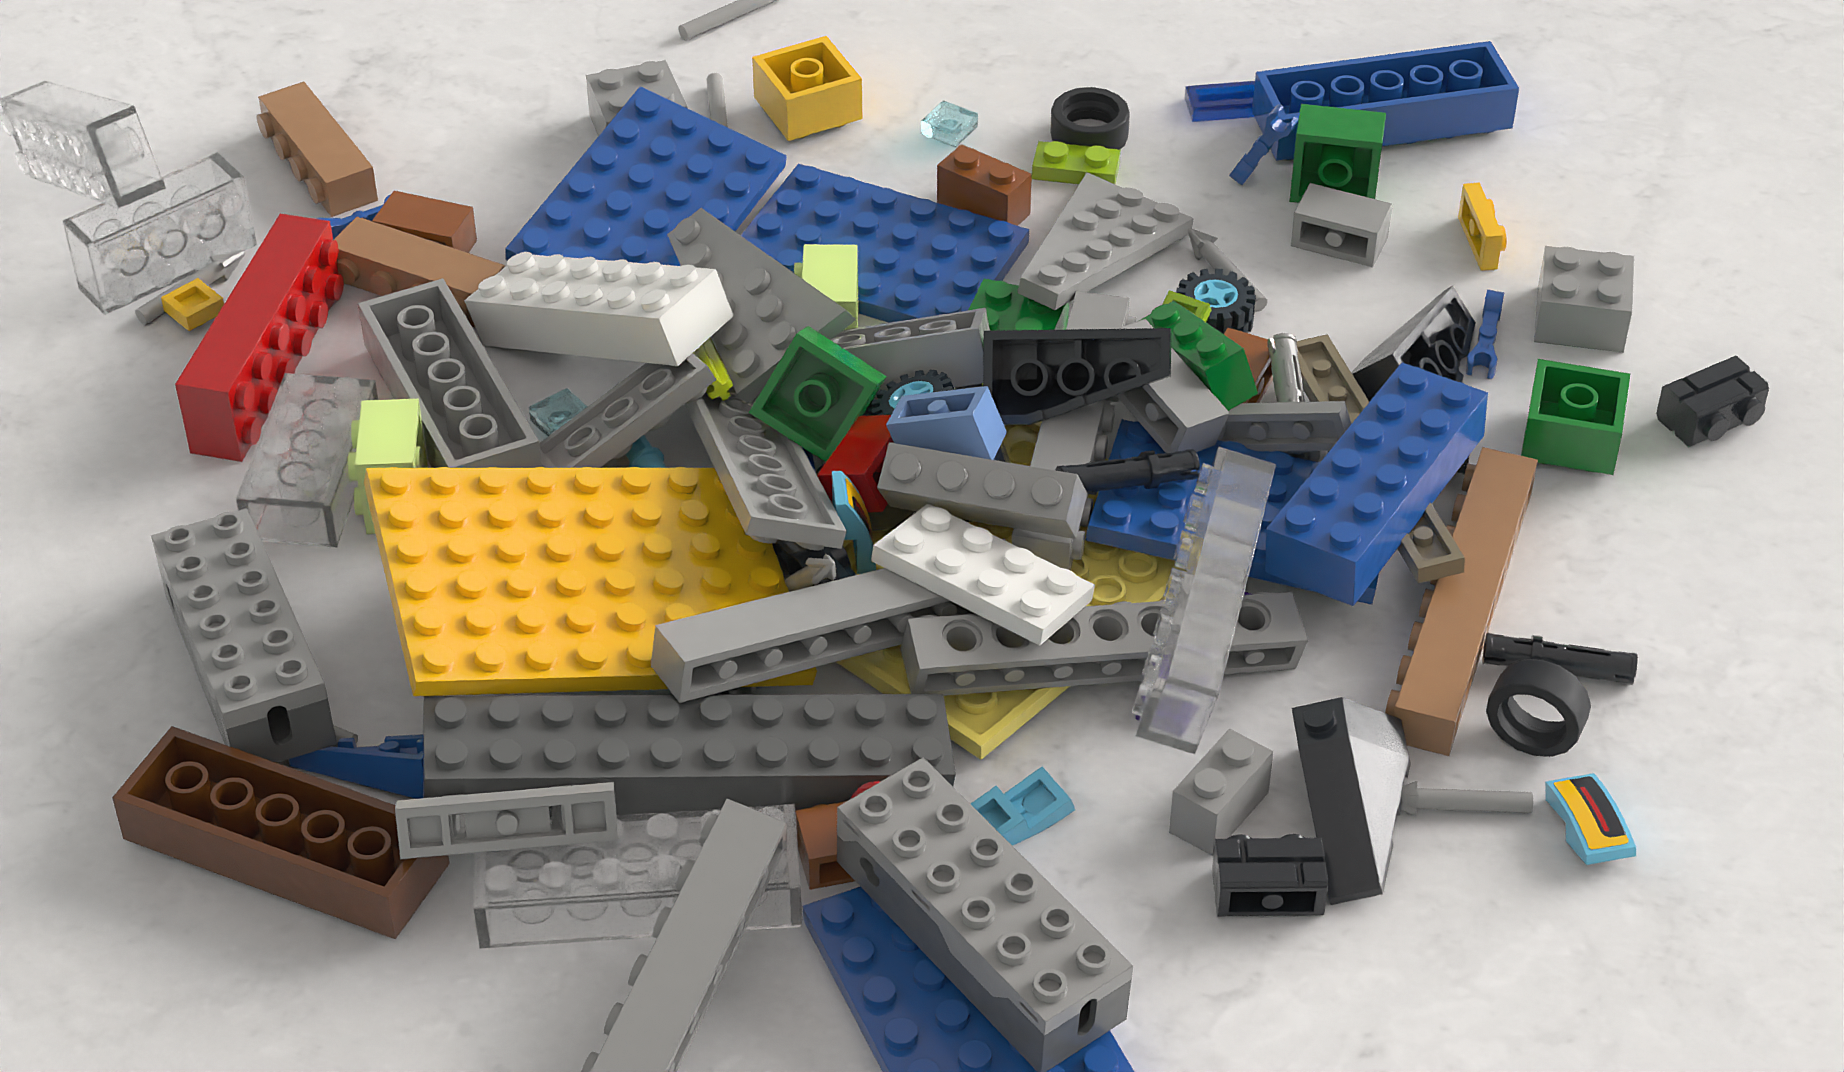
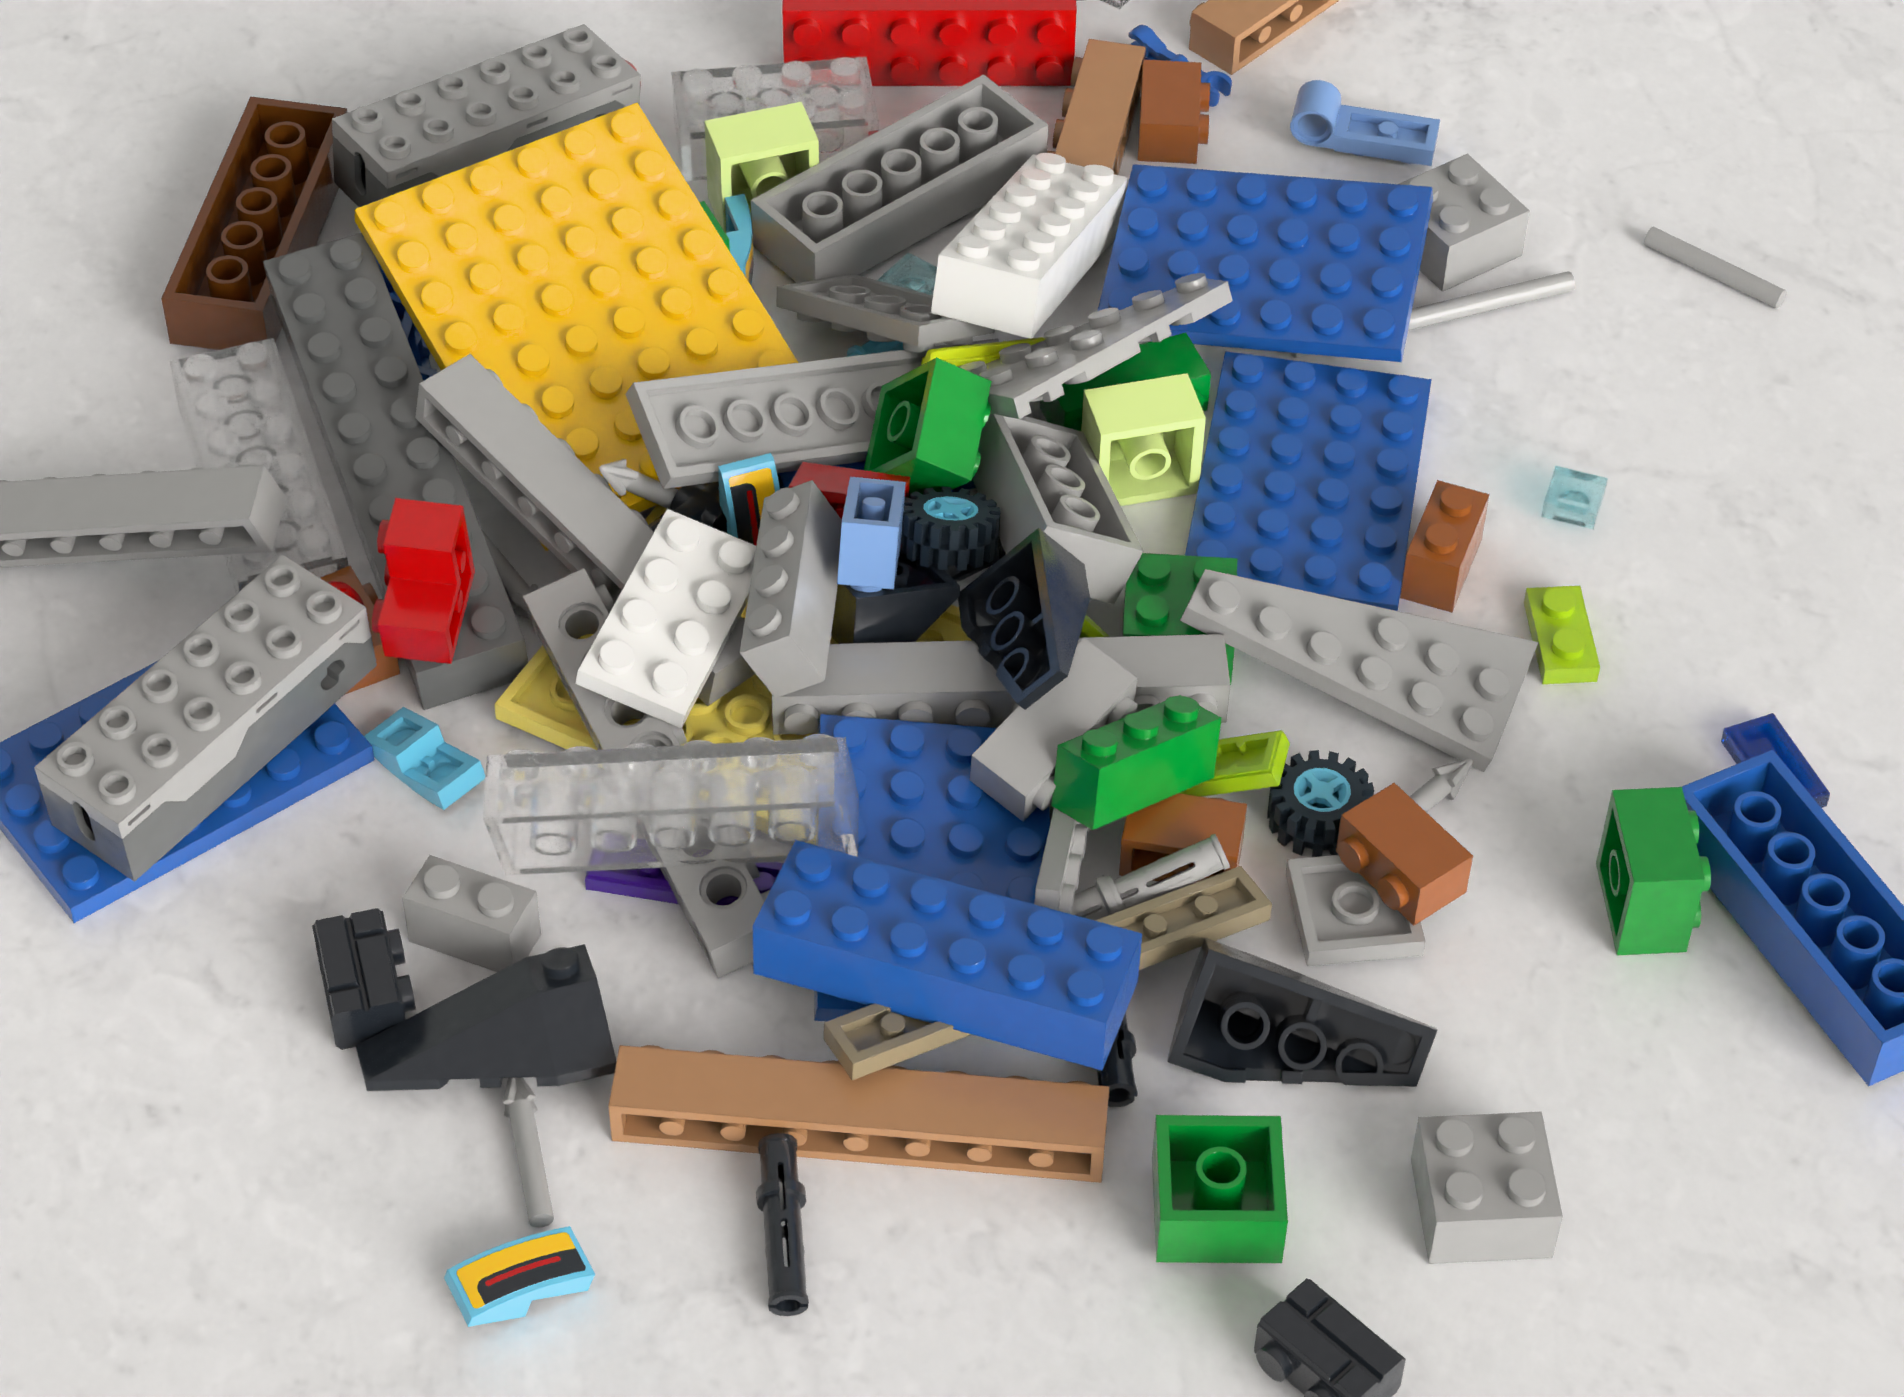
camera: 75 degrees right, 5 degrees up
light grey hinge [395,782,618,859] -> none
yellow brick [752,36,863,141] -> none
black tyre [1050,87,1130,150] -> none
black pin [1055,449,1200,492] -> none
blue piece [1229,104,1299,185] -> none
light grey brick [1291,183,1392,267] -> none
yellow plate [1458,182,1507,271] -> none
blue piece [1466,290,1504,379] -> none
black tyre [1486,659,1591,757] -> none
none -> red brick [372,498,475,664]
none -> light grey plate [1286,855,1425,966]
none -> medium blue plate [1290,80,1440,166]
none -> dark orange brick [1336,783,1473,926]

